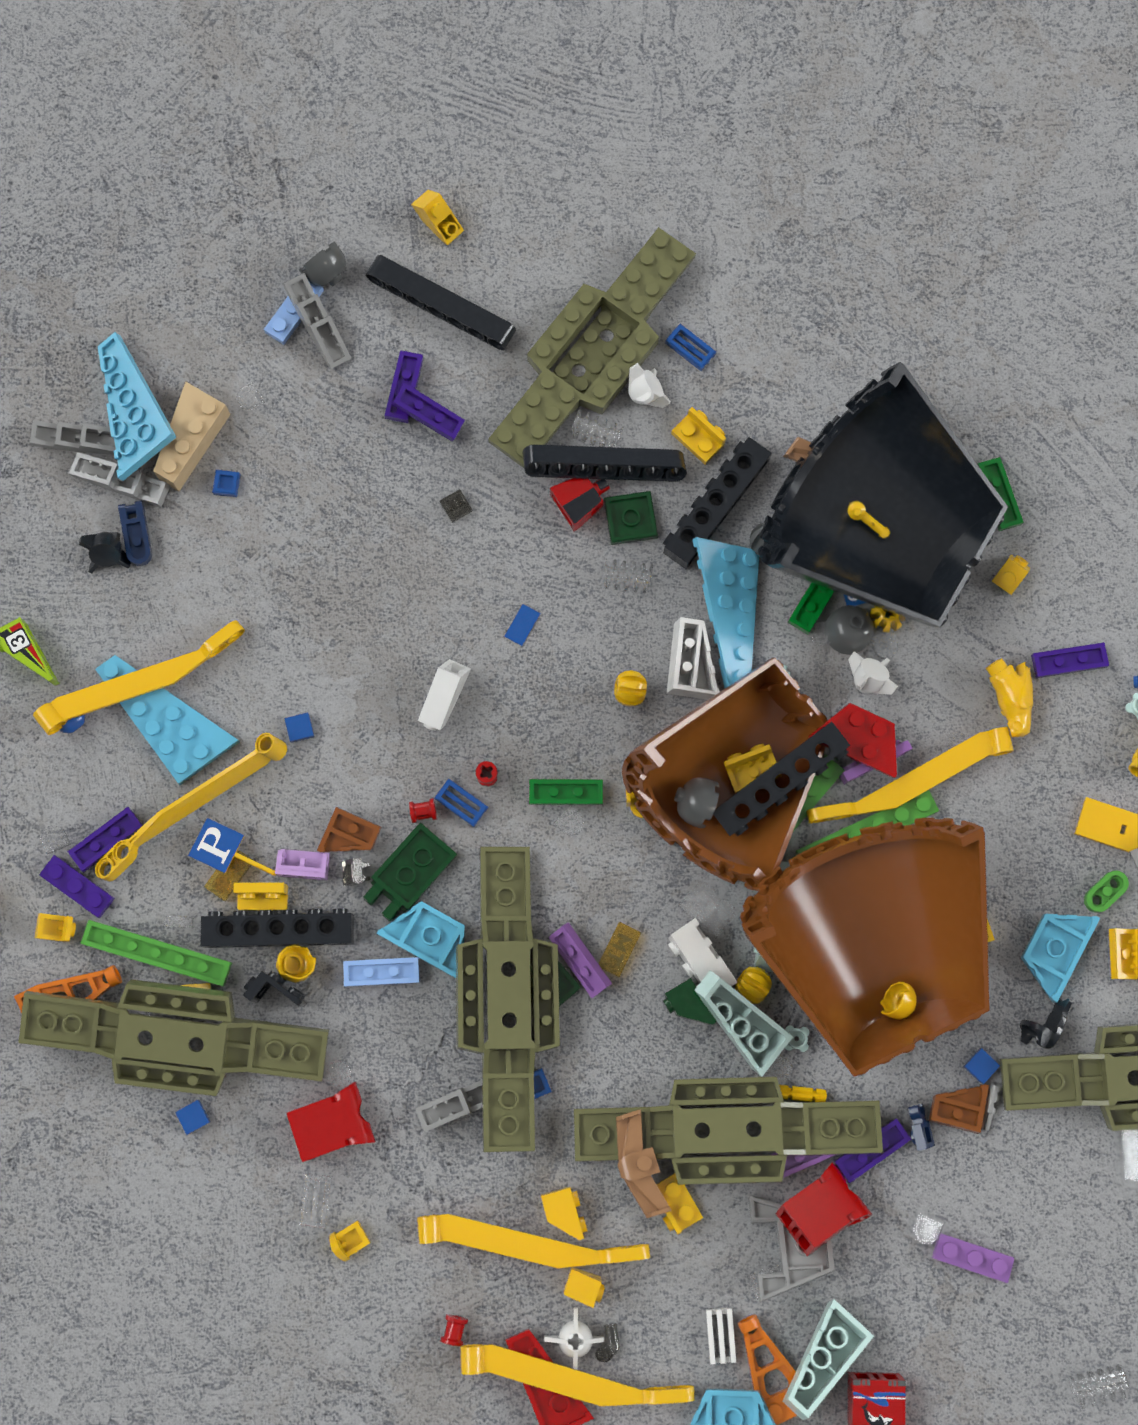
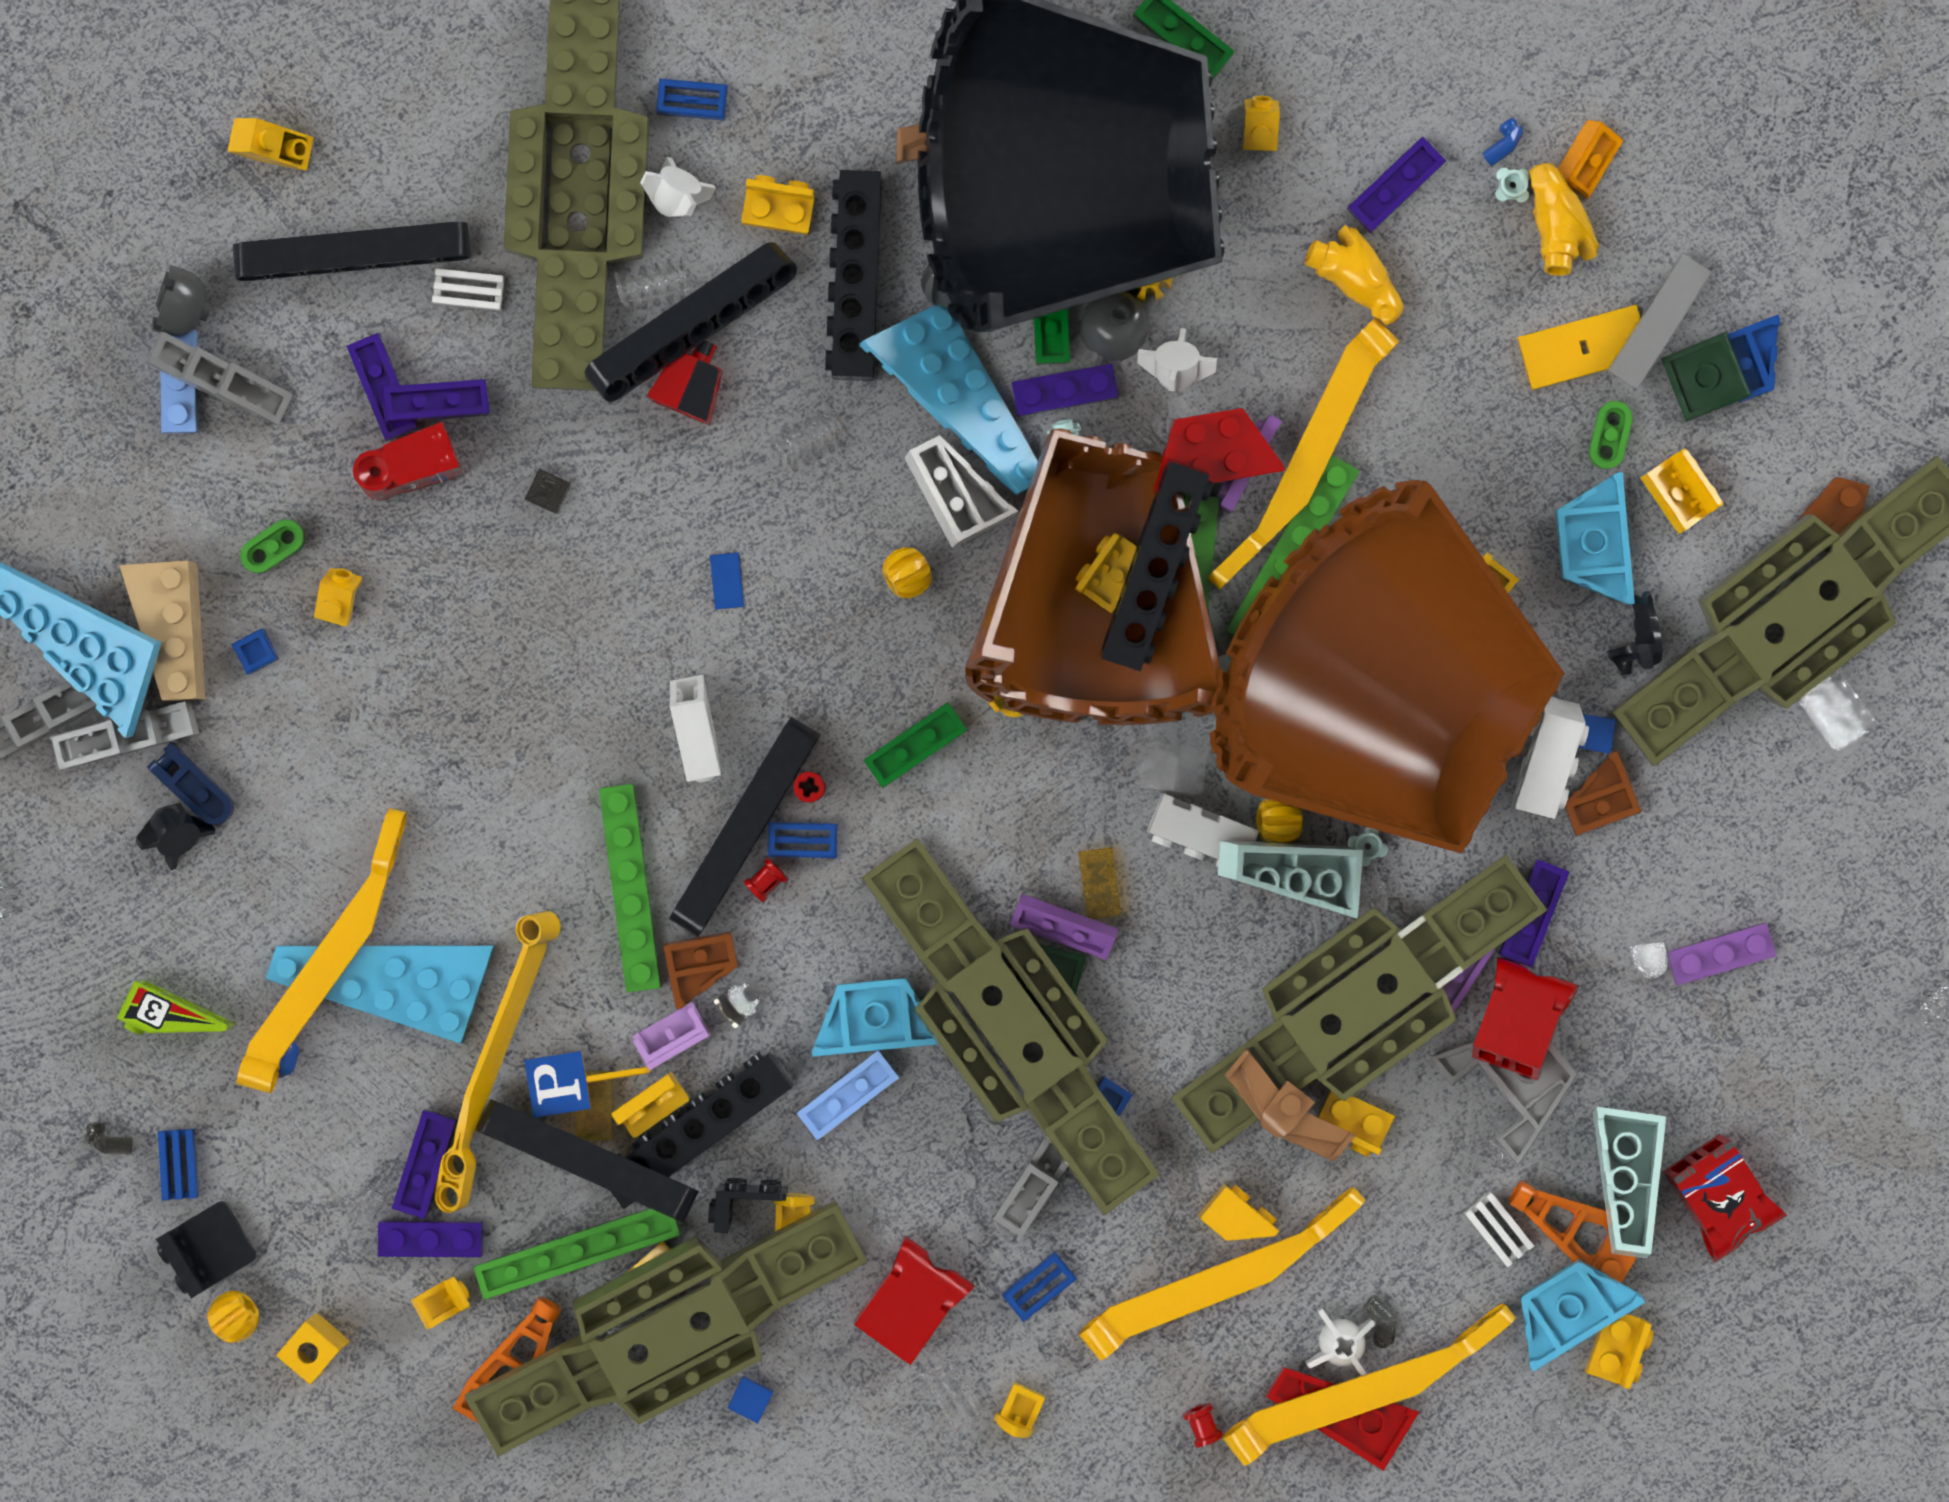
camera: 30 degrees left, 10 degrees up
yellow hair [276,945,316,983] -> none
blue tile [284,712,315,743] -> none
dark green tile [363,822,457,922] -> none
yellow slope [564,1267,605,1308] -> none
dark green tile [604,491,658,545] -> none
dark green slope [663,978,716,1025] -> none
dark grey cylinder [674,777,719,829] -> none
yellow axle [779,1085,827,1102] -> none
yellow piece [847,501,890,539] -> none
yellow hair [880,982,917,1020] -> none
dark blue plate [908,1103,935,1151] -> none
light grey pin [982,1084,1002,1131] -> none
none -> bright green plate [240,519,306,574]
none -> yellow bracket [314,568,362,627]
none -> red piece [353,422,463,501]
none -> white tile [432,268,505,311]
none -> black beam [476,1099,699,1223]
none -> bright green plate [599,784,661,993]
none -> black beam [669,716,821,937]
none -> yellow tile [773,1193,815,1231]
none -> blue tile [1002,1251,1077,1322]
none -> dark purple plate [1011,363,1118,417]
none -> white wedge [1513,697,1589,819]

